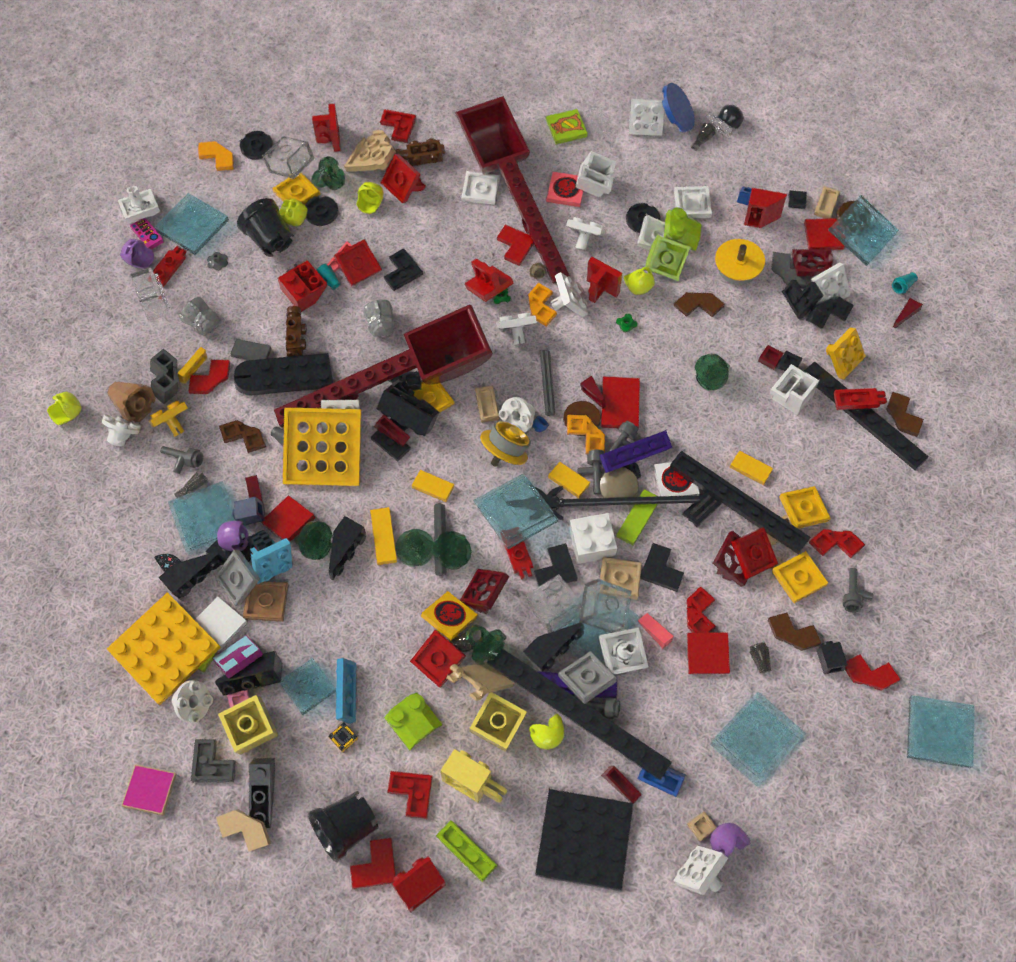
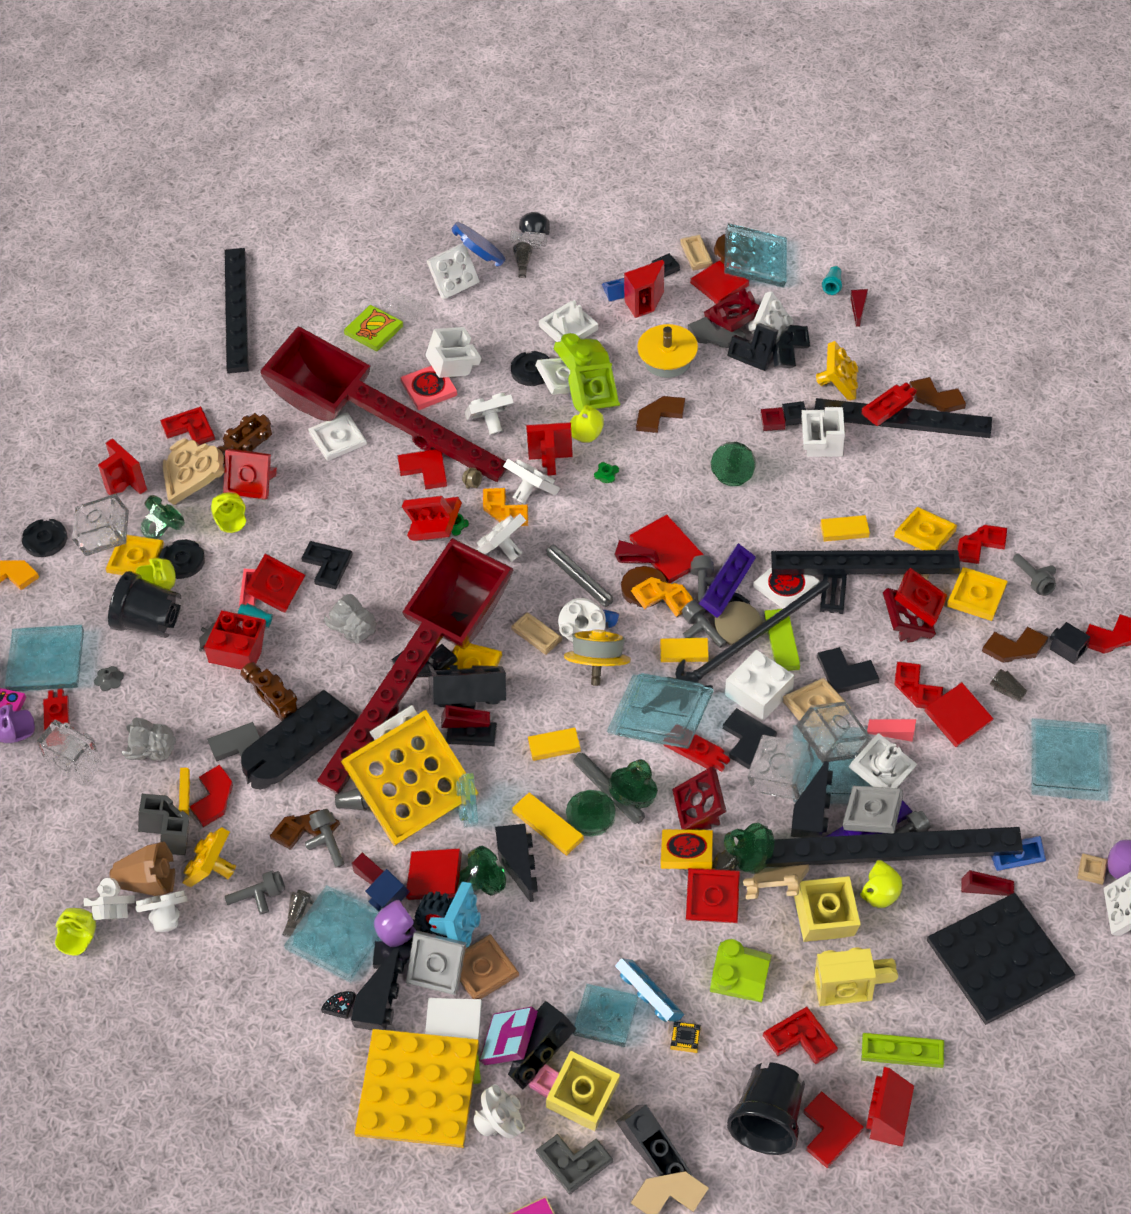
camera: 35 degrees left, 10 degrees down
none -> white hips [84,878,135,920]
none -> black plate [224,248,249,374]
none -> dark grey piece [305,808,345,868]
none -> clear light blue plate [456,773,478,827]

